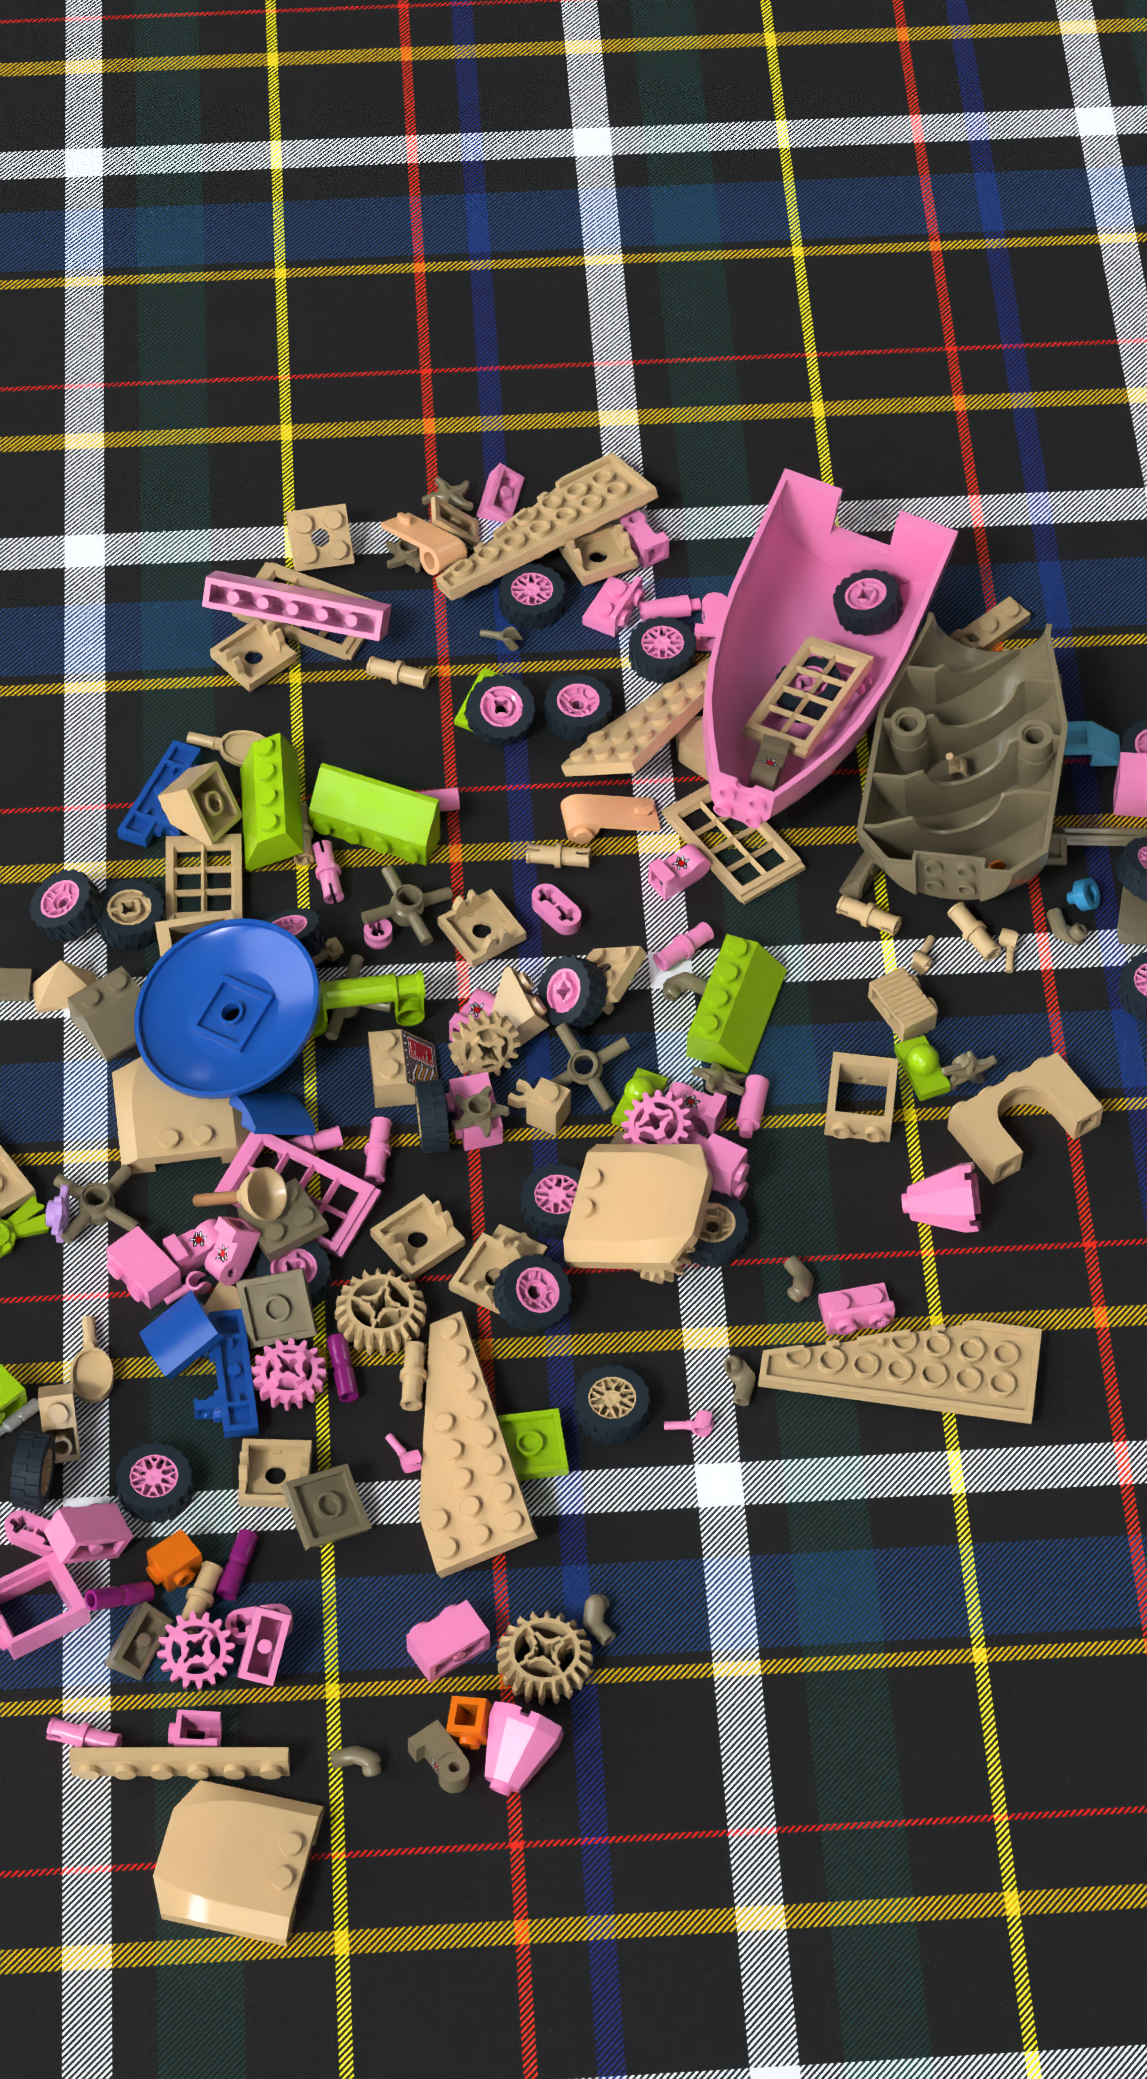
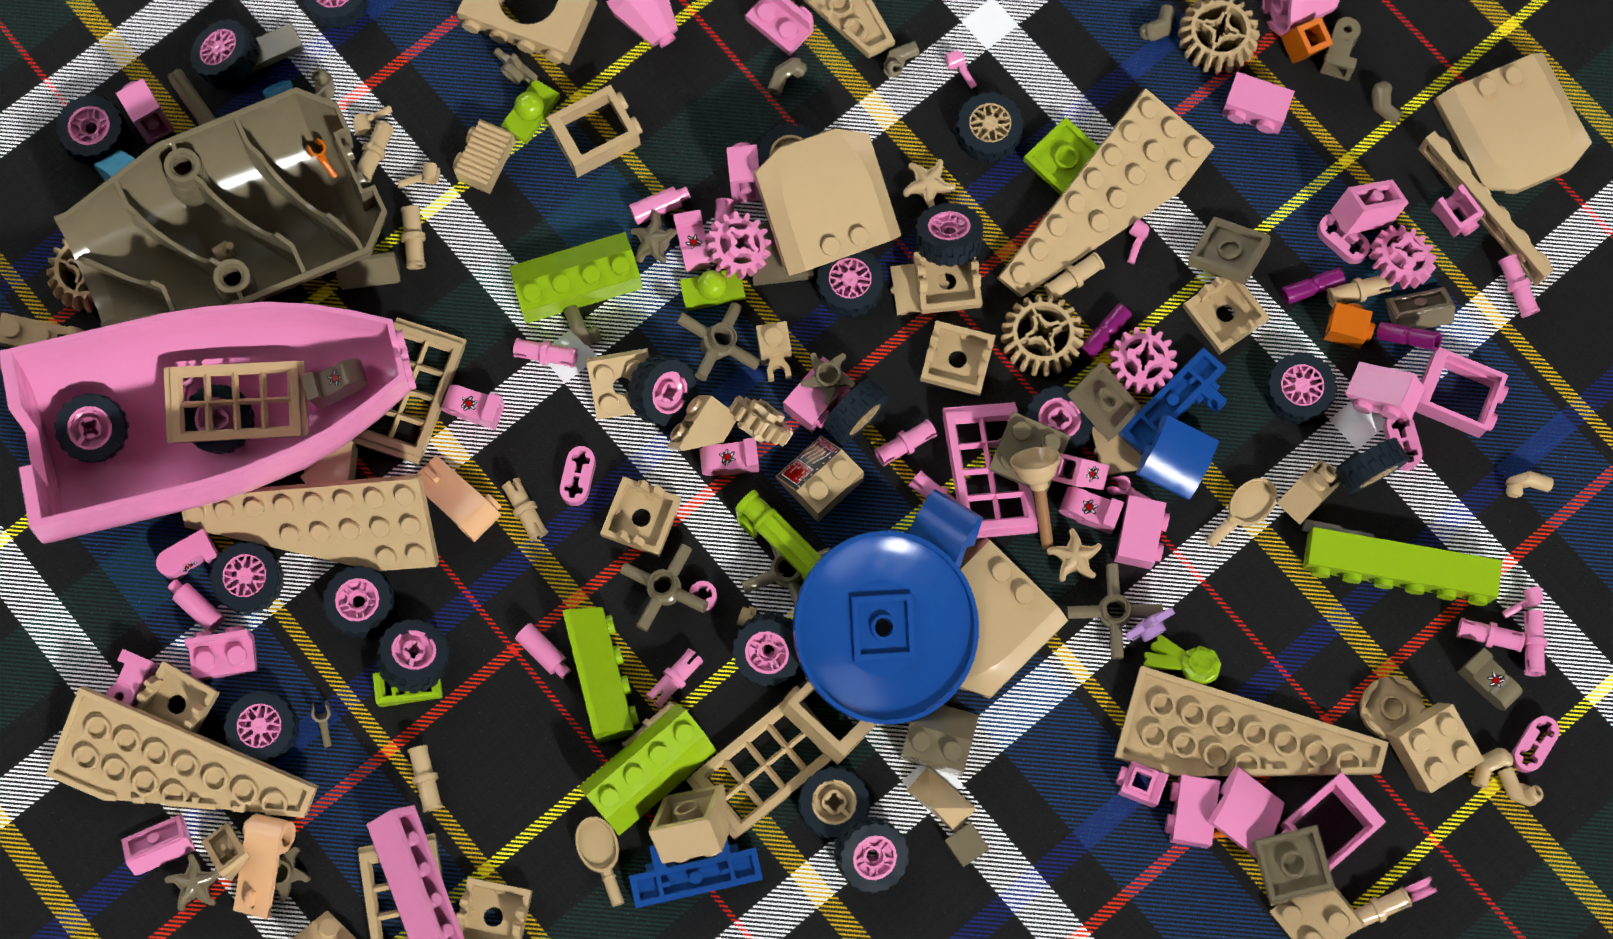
camera: 125 degrees left, 20 degrees up
none -> tan animal [903,159,956,208]
none -> tan animal [1047,528,1102,582]

